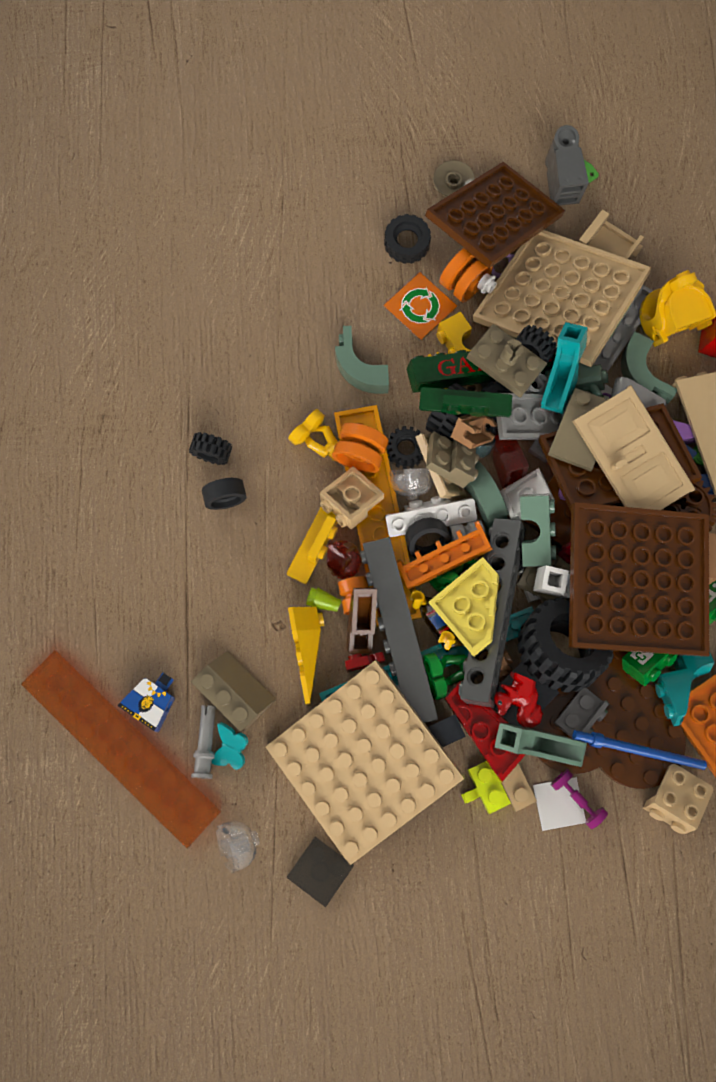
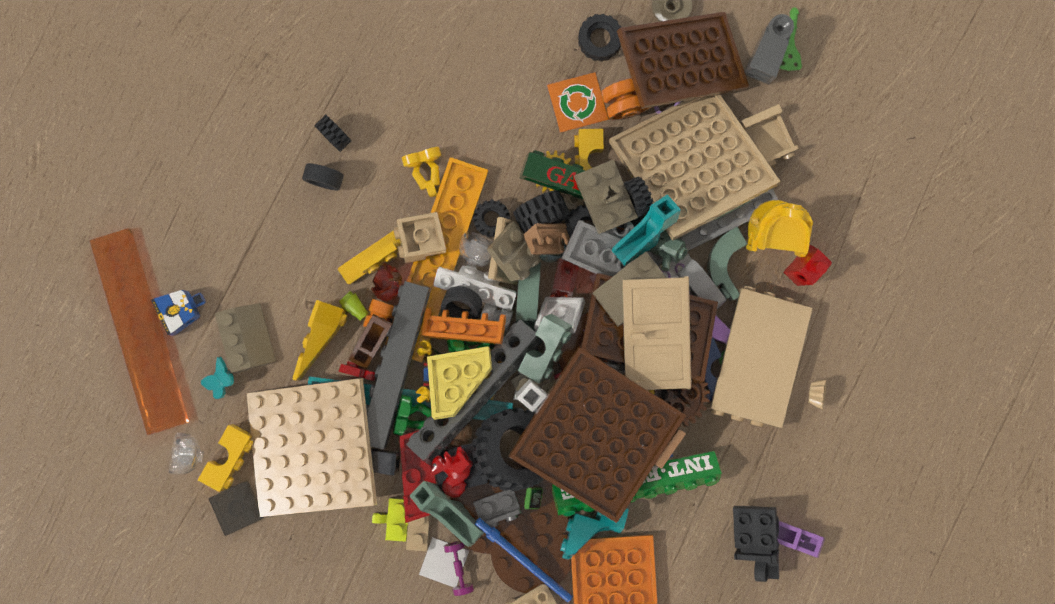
camera: 30 degrees right, 10 degrees up
light grey pin [191,705,216,779] -> none
orange wheel [332,423,389,473] -> none
sand green arch [335,326,389,394] -> none
dark green bracket [419,387,513,418] -> none
white plate [477,273,497,294] -> none
none -> yellow arch [198,424,254,492]
none -> slope [524,487,543,509]

